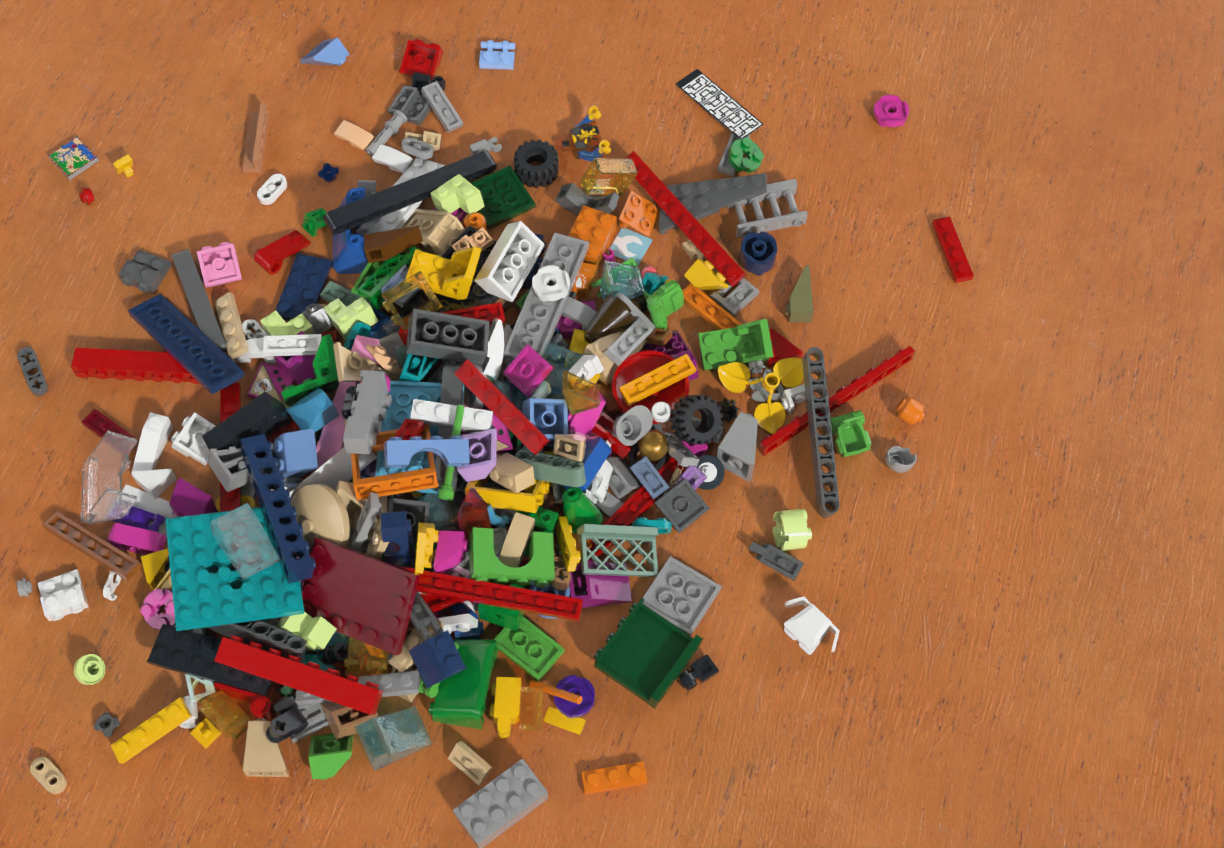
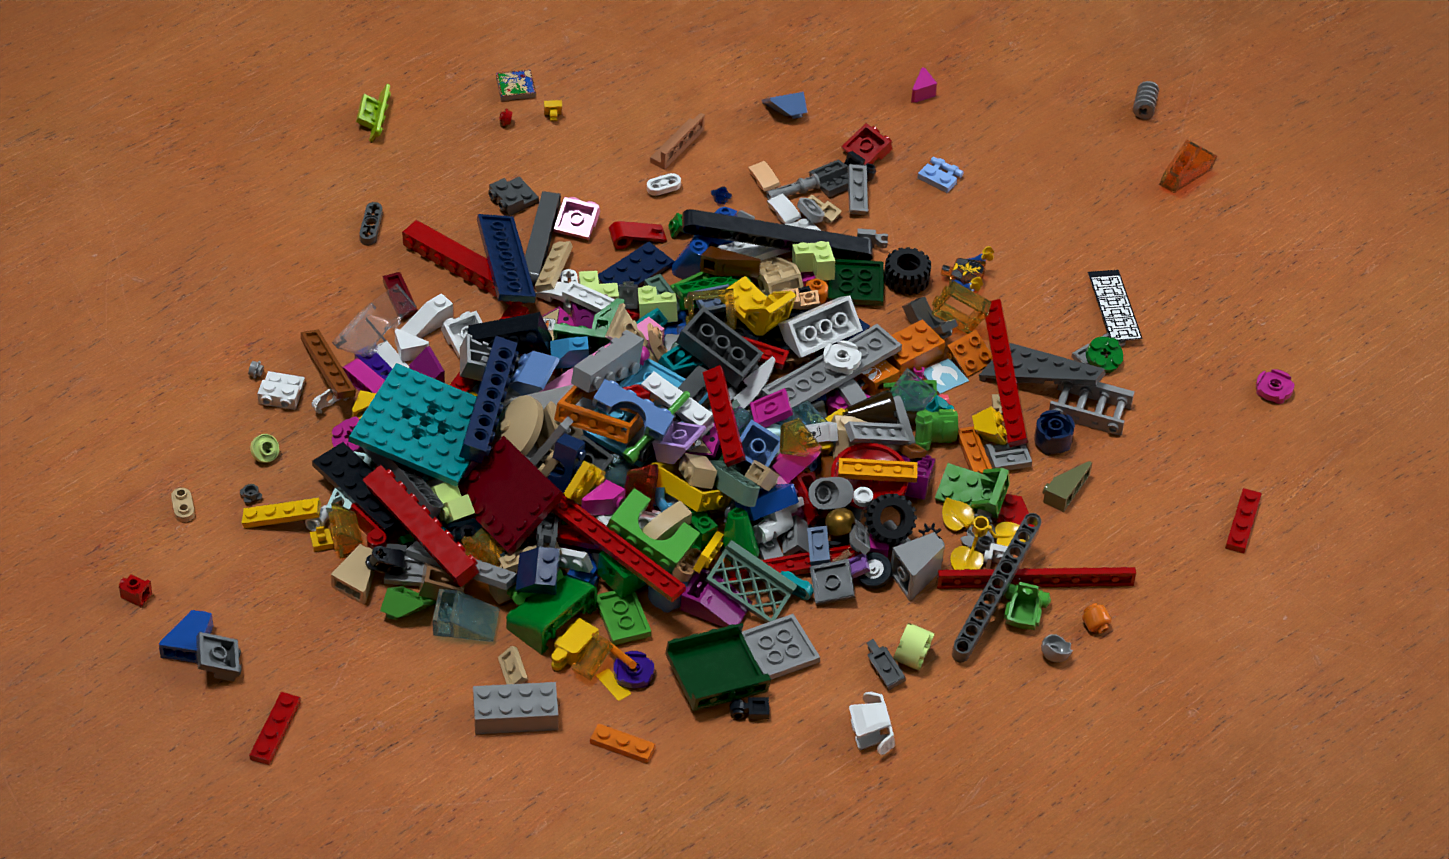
camera: 30 degrees right, 15 degrees down
clear slope [211,503,280,580] -> none

